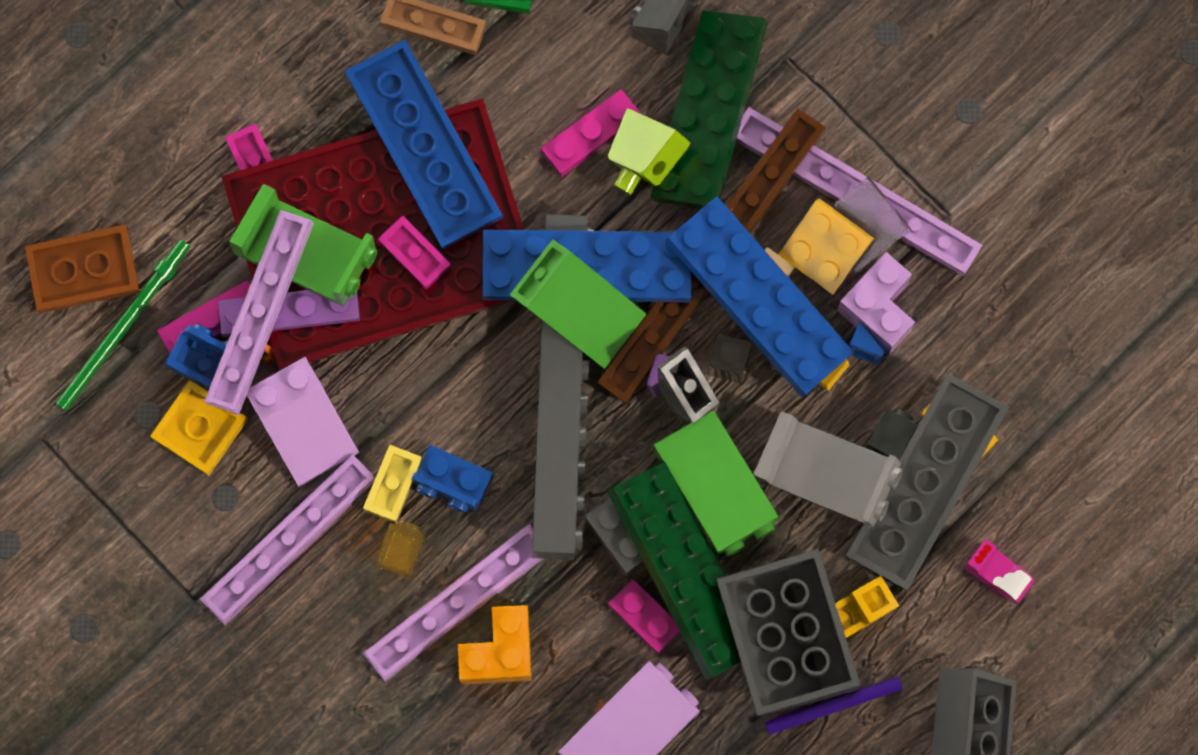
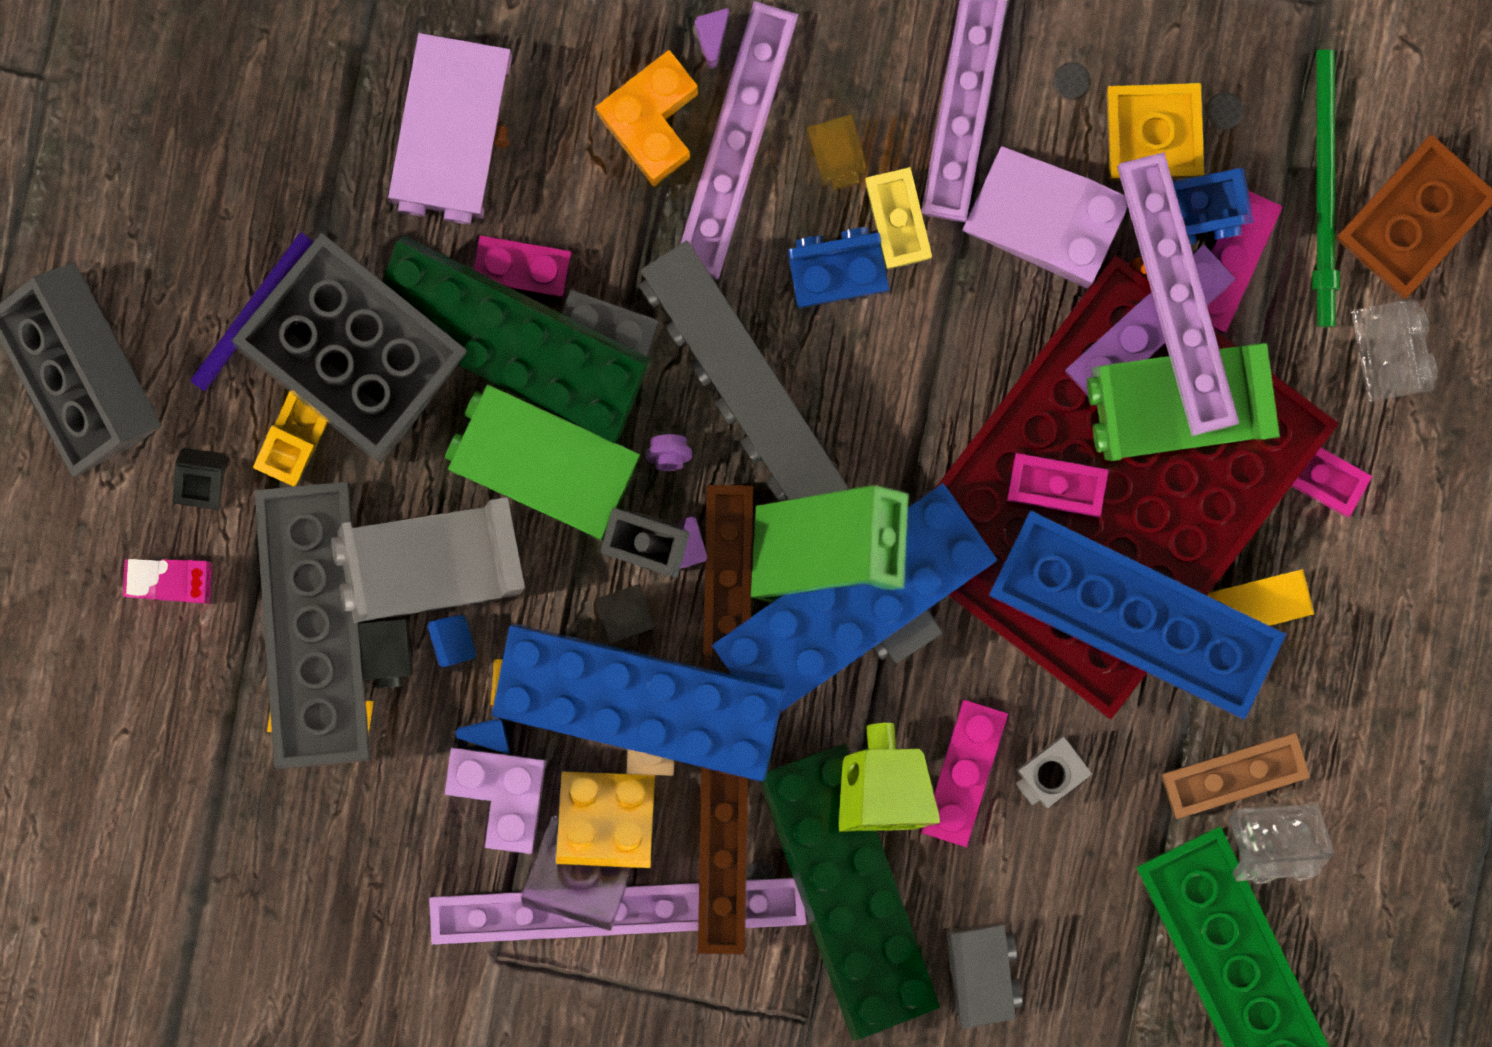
camera: 140 degrees right, 10 degrees up
none -> pearl dark grey slope [172,448,227,510]
none -> blue slope [427,615,476,668]
none -> medium lavender plate [645,434,692,471]
none -> medium lavender slope [694,8,729,69]
none -> light grey brick [1016,736,1092,808]
none -> yellow slope [1207,569,1315,626]
none -> clear bracket [1351,300,1438,402]

